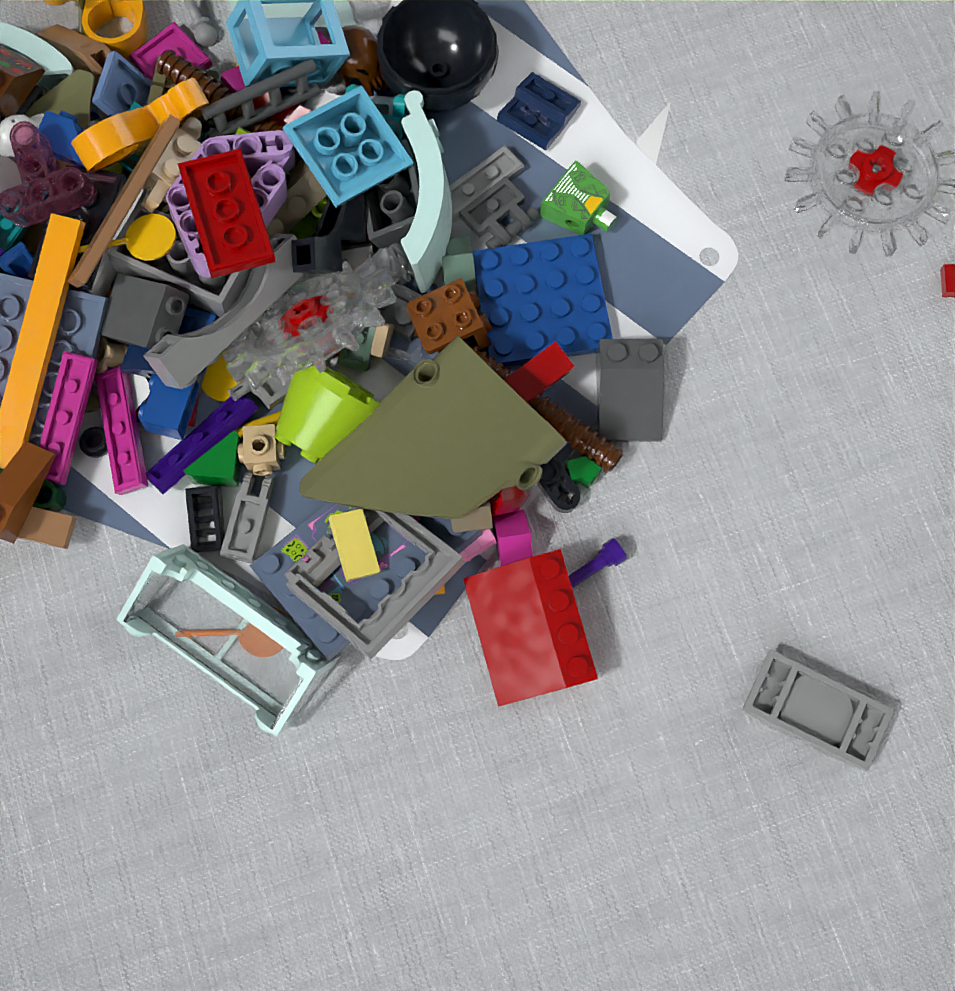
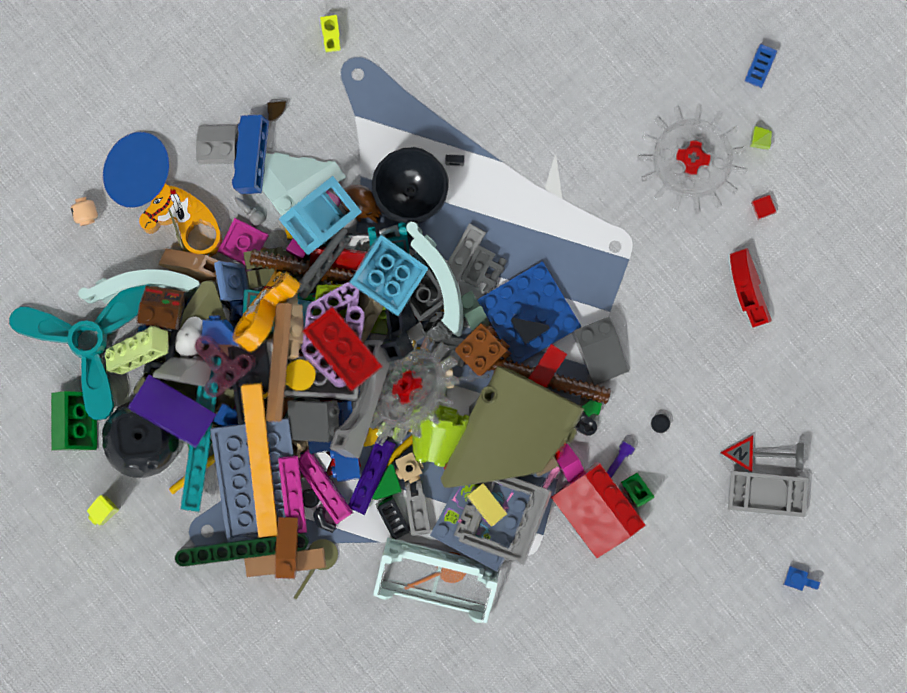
camera: 25 degrees left, 10 degrees up
dark blue slope [497,72,581,151] -> none
bright green torso [540,160,617,235] -> none
none -> olive piece [294,539,338,599]
none -> black arm [313,507,336,533]
none -> black tile [445,155,465,166]
none -> black slope [511,317,550,346]
none -> green slope [621,472,655,508]
none -> black plate [651,414,670,433]
none -> dark grey piece [720,435,804,473]
none -> red slope [730,248,772,328]
none -> blue plate [783,566,820,591]

